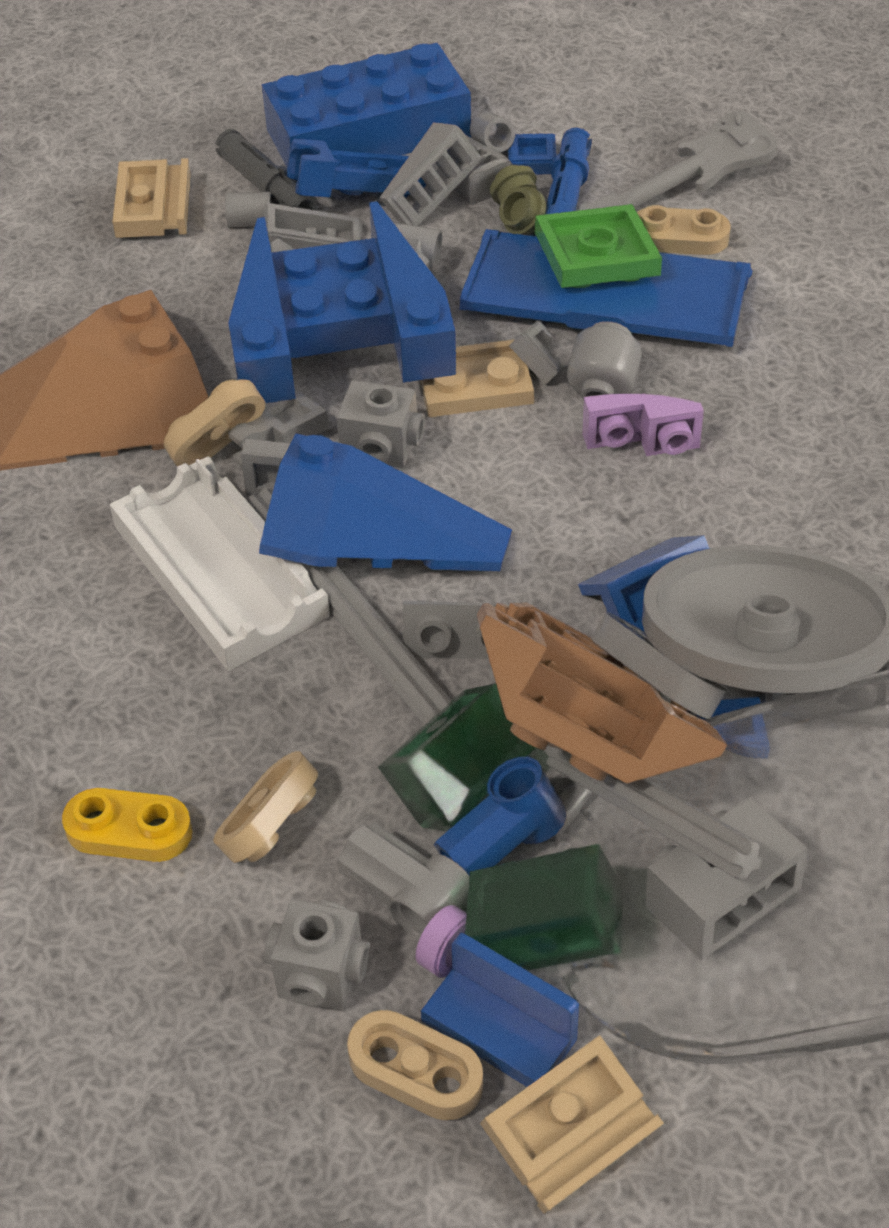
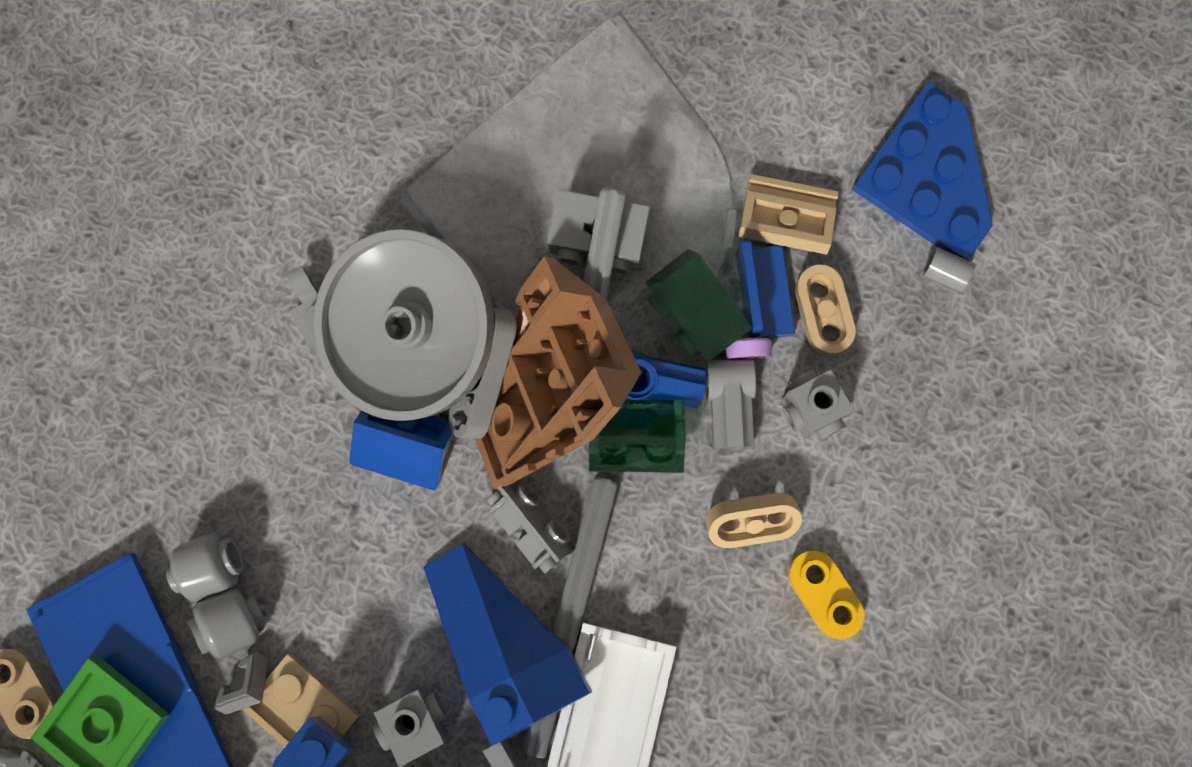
camera: 130 degrees left, 30 degrees up
lavender slope [582,394,704,456] -> none
none -> light grey head [166,533,244,603]

